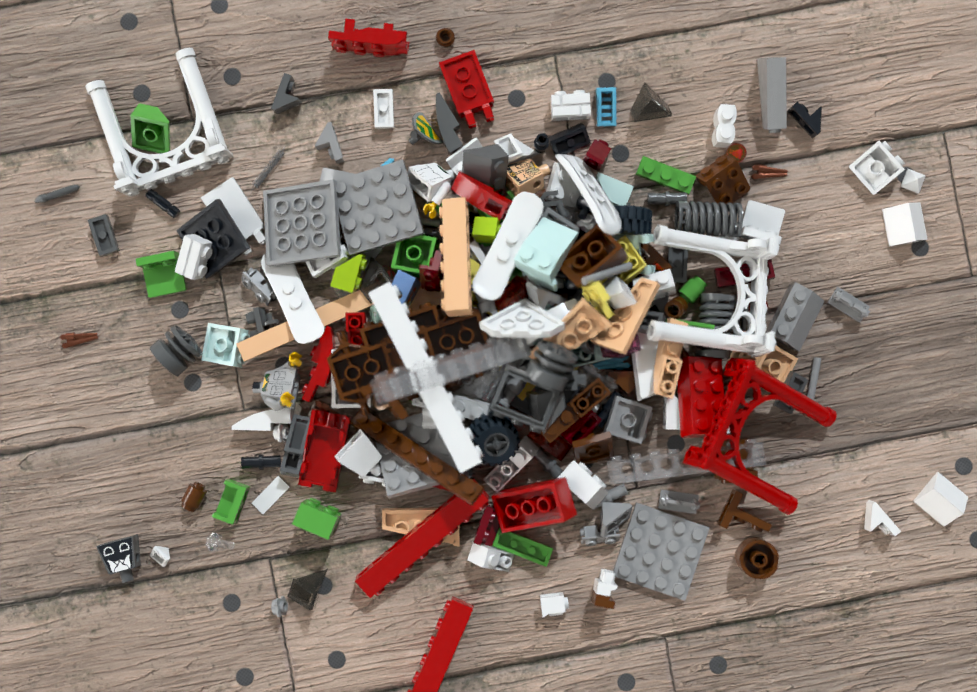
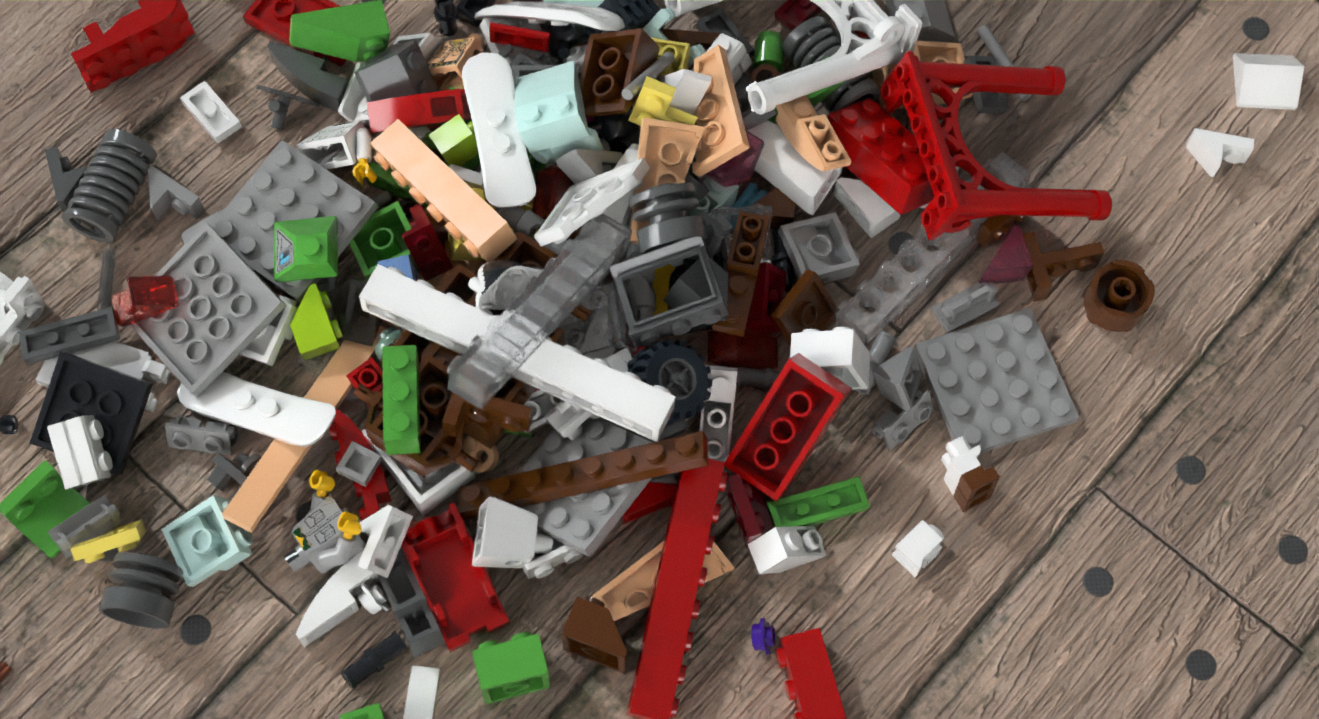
camera: 40 degrees left, 20 degrees down
none -> dark grey plate [18,307,121,365]
none -> light grey hinge [48,494,122,559]
none -> dark grey piece [61,129,157,243]
none -> light yellow plate [71,519,146,564]
none -> clear red slope [111,276,179,327]
none -> bright green slope [274,216,338,283]
none -> bright green slope [289,0,390,63]
none -> light grey plate [336,441,382,487]
none -> white slope [358,505,413,578]
none -> bright green brick [382,345,421,455]
none -> white hat [468,260,547,310]
none -> red slope [489,22,552,52]
none -> reddish brown slope [561,596,627,674]
none -> dark purple plate [751,618,776,654]
none -> clear pink slope [979,225,1034,284]

